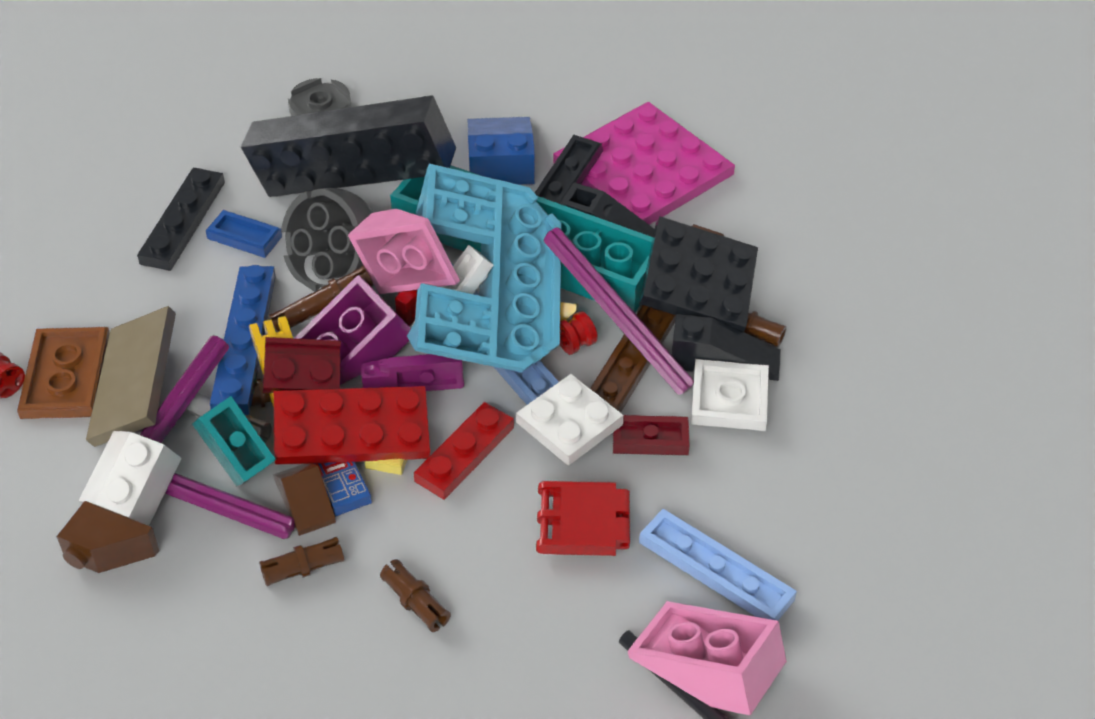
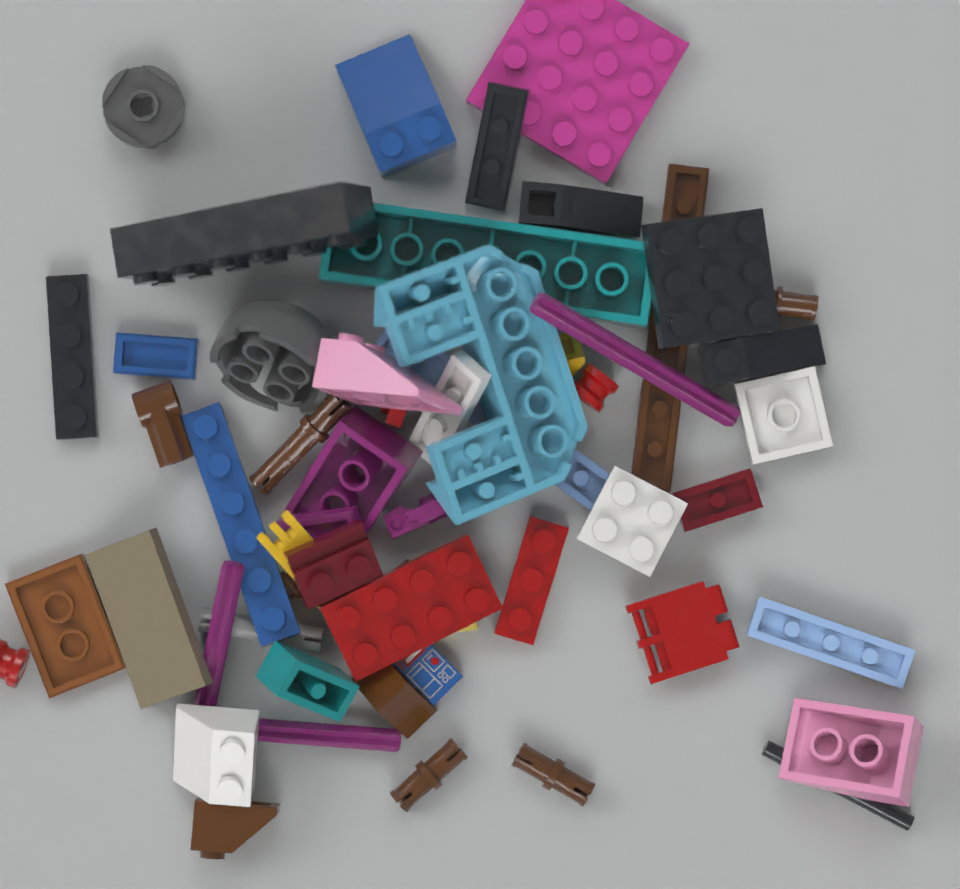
camera: 20 degrees left, 40 degrees up
none -> reddish brown piece [131,380,194,468]

